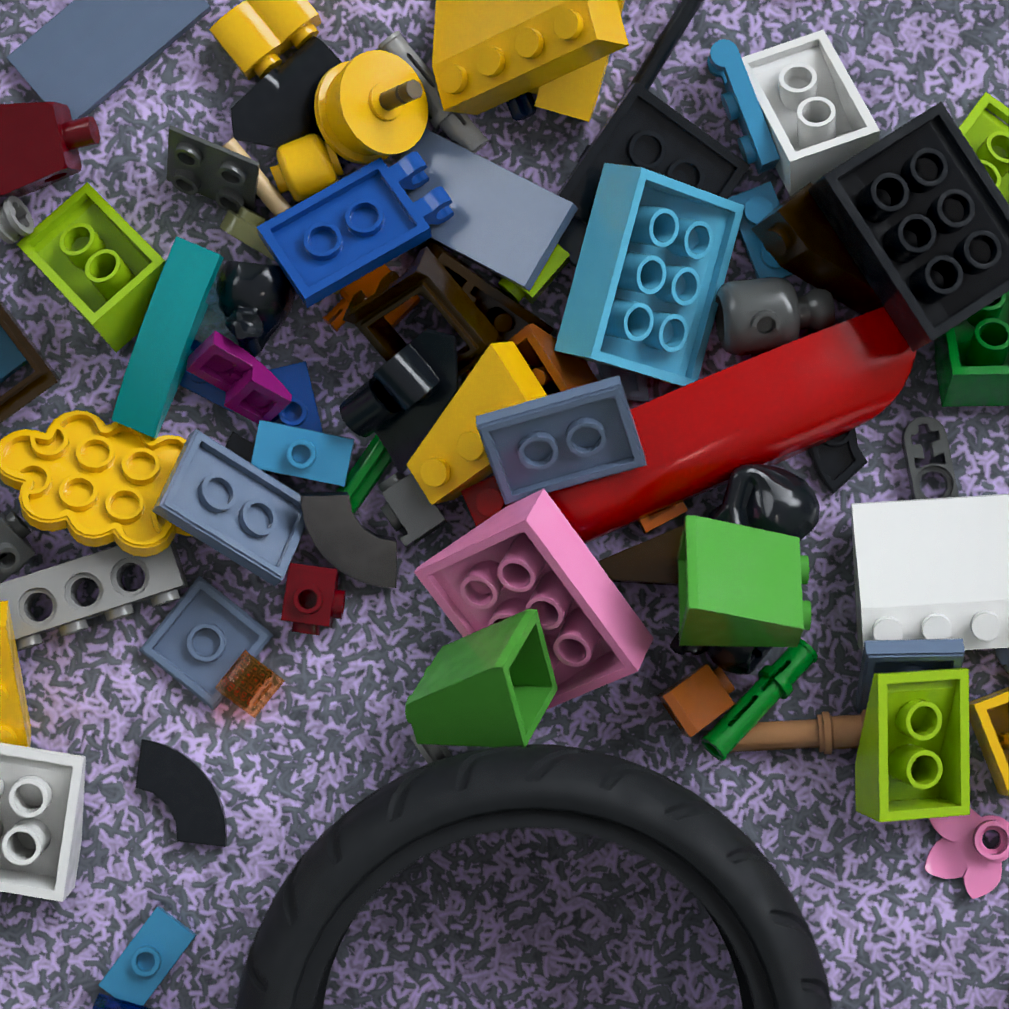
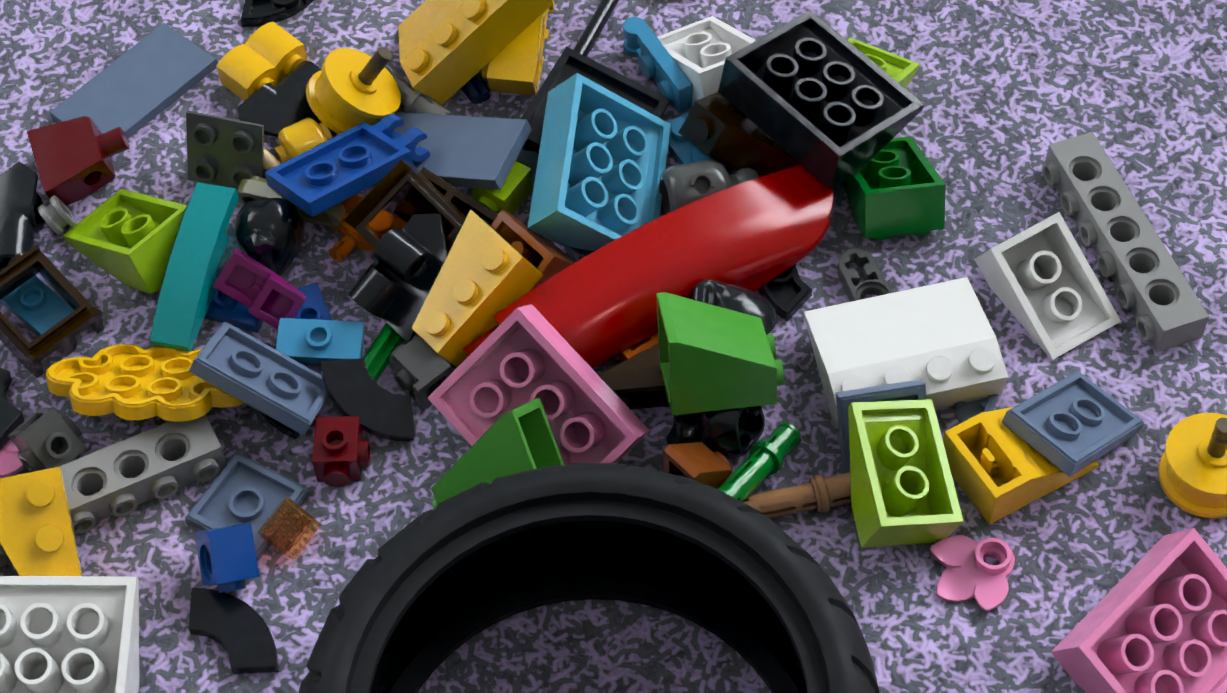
camera: 10 degrees left, 30 degrees down
sand blue tile [475,375,647,505] -> none
none -> blue brick [194,523,260,593]

